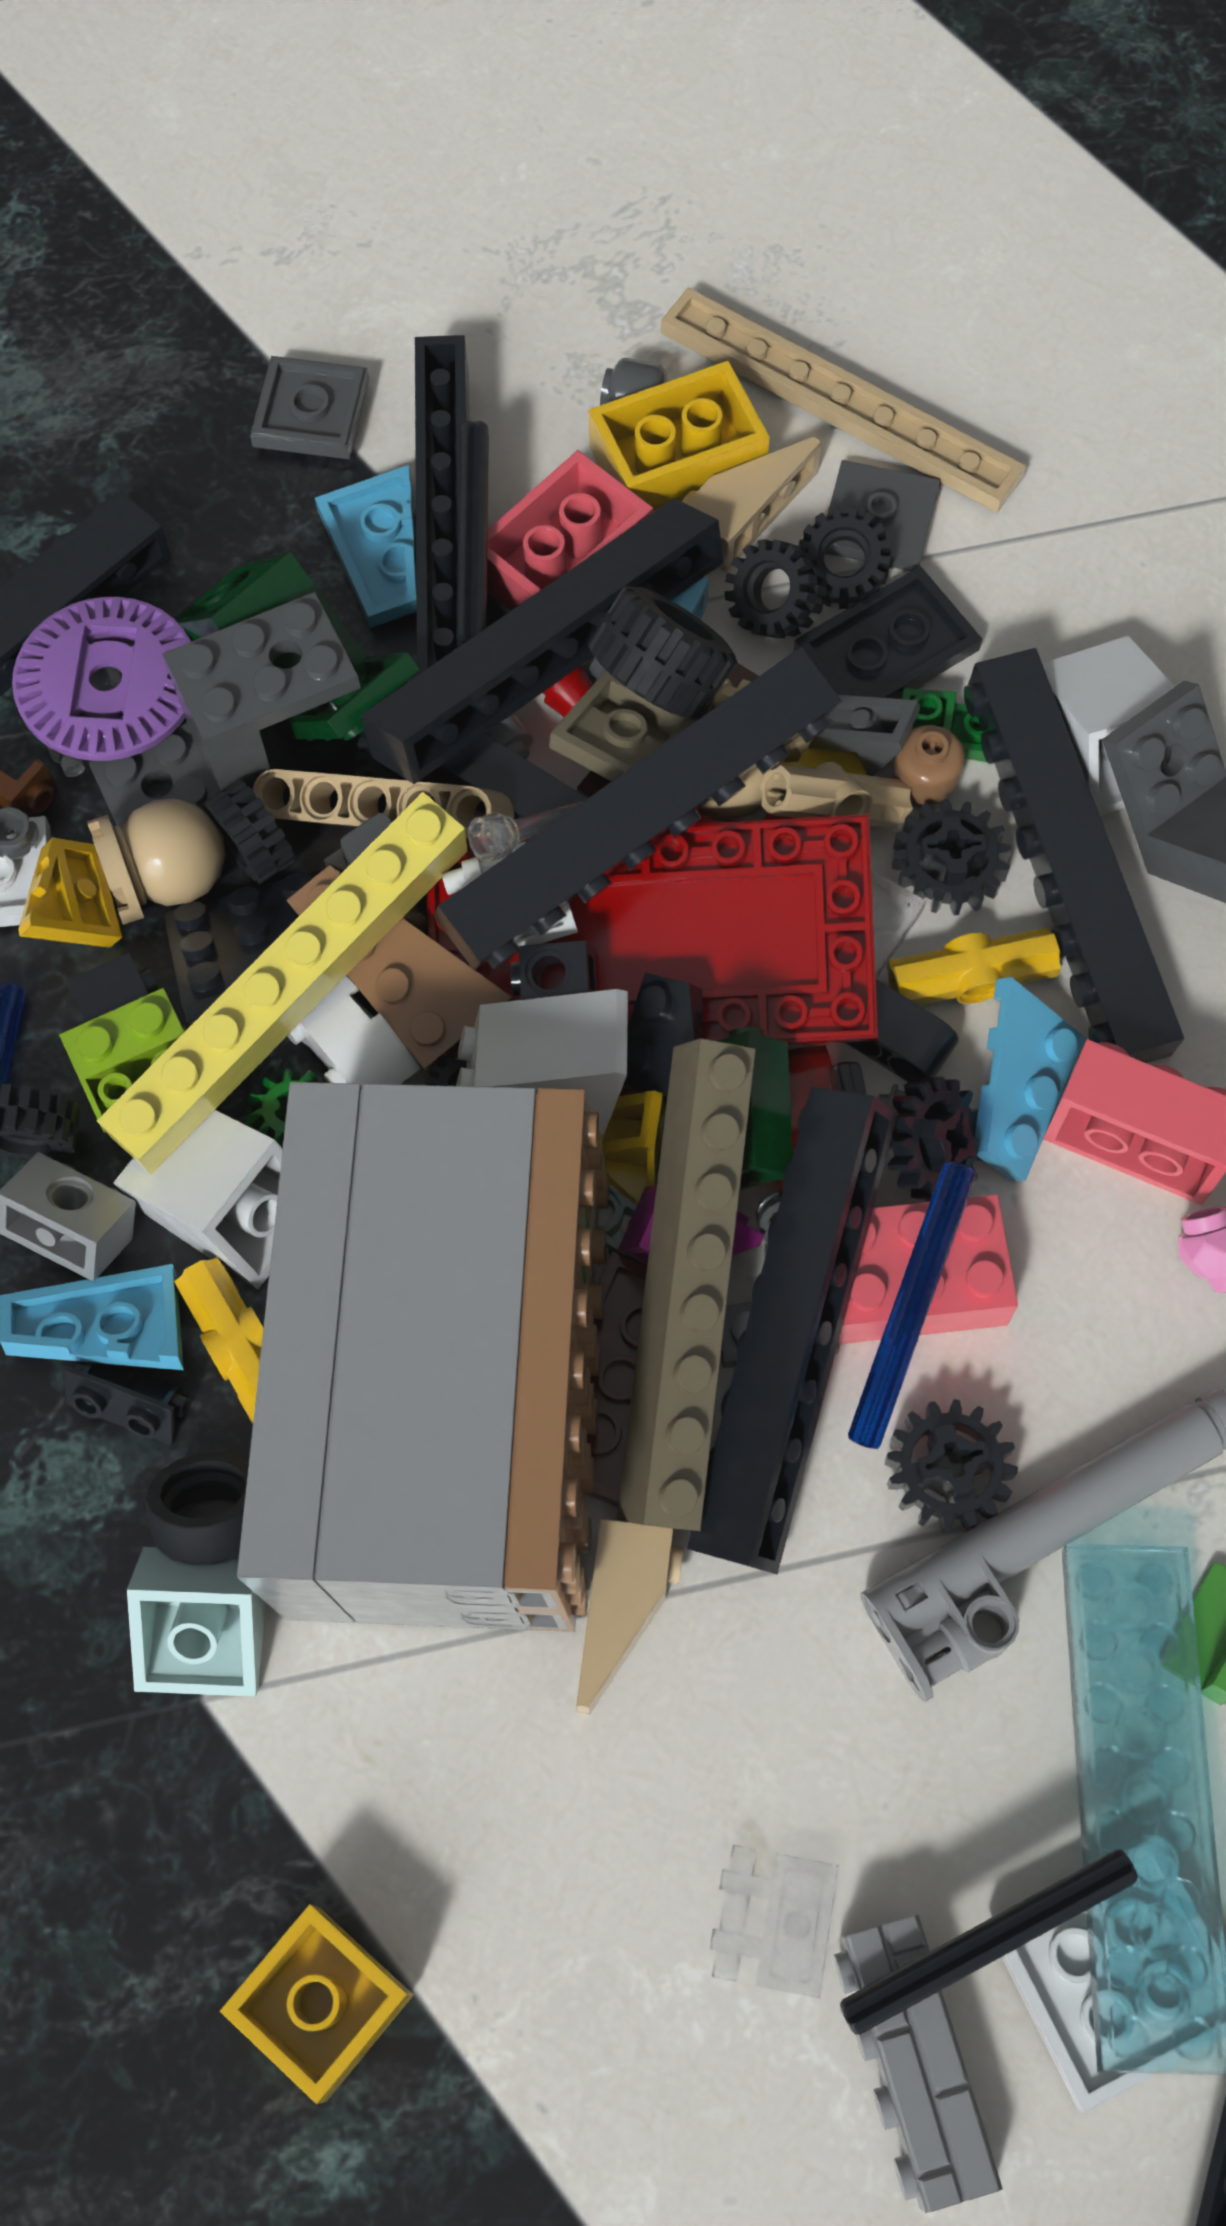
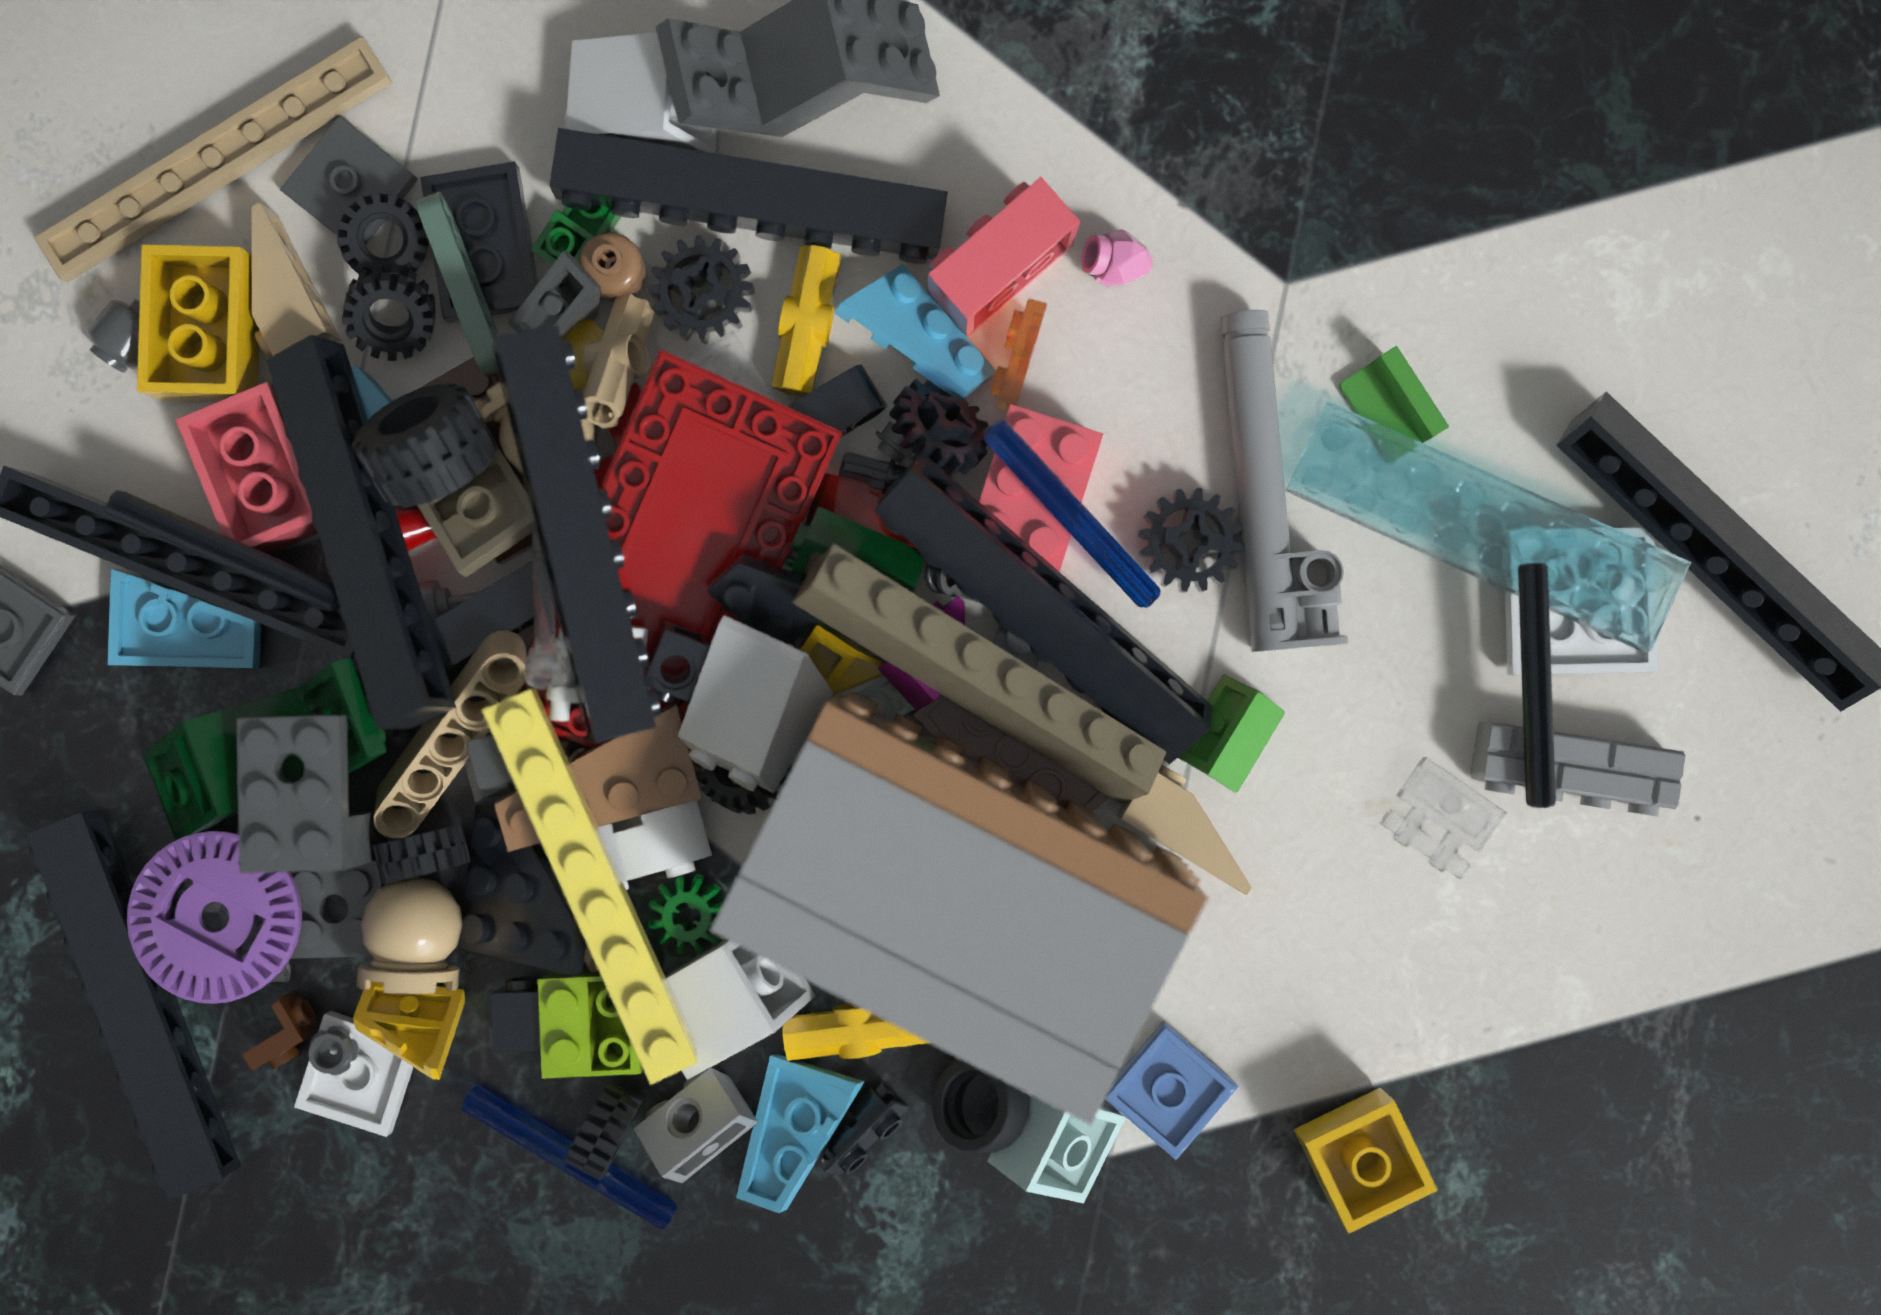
camera: 70 degrees left, 20 degrees up
none -> sand green beam [416,191,499,377]
none -> clear orange plate [990,298,1047,413]
none -> medium blue tile [1105,1021,1239,1160]
none -> bright green panel [1178,674,1285,793]

